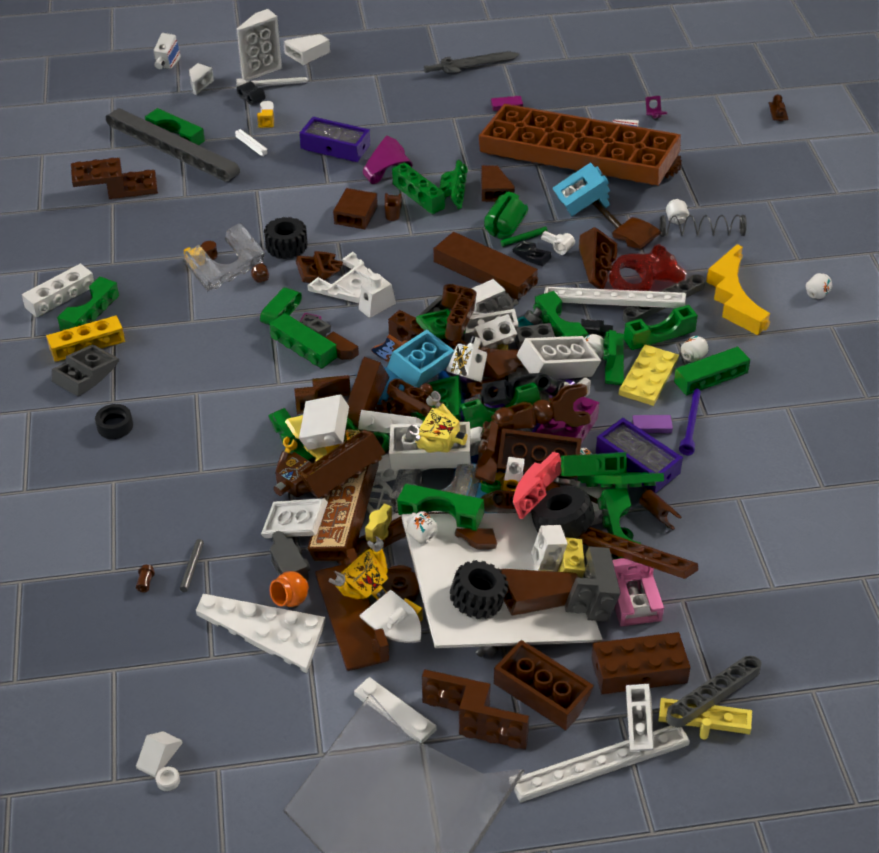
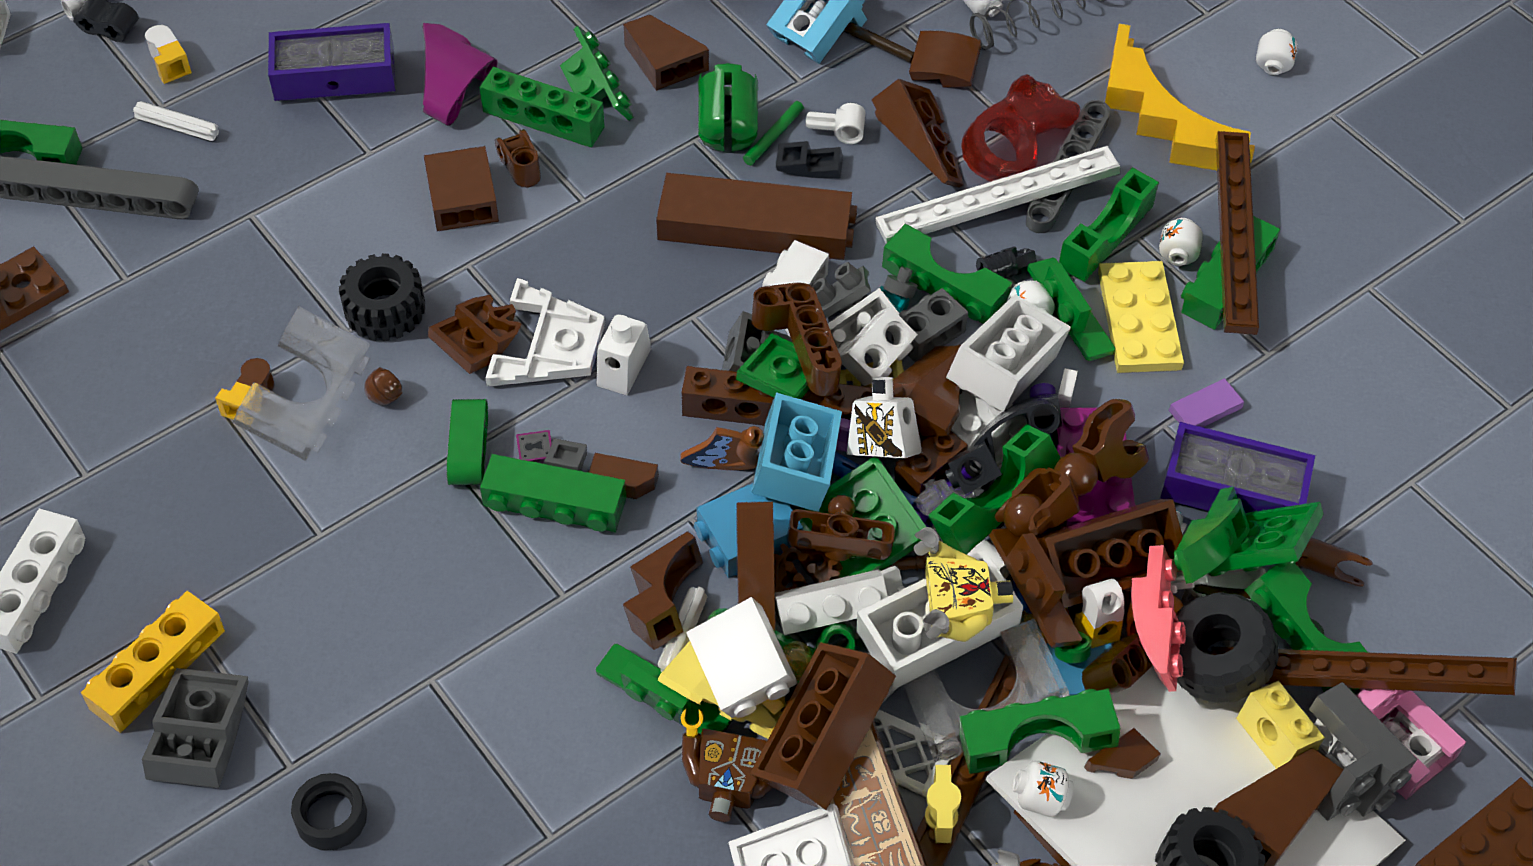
camera: 30 degrees left, 10 degrees up
green arch [57,276,119,331] -> none
white brick [531,525,568,572] -> none
dark purple piece [679,389,701,456] -> none
none -> reddish brown tile [1216,131,1259,335]

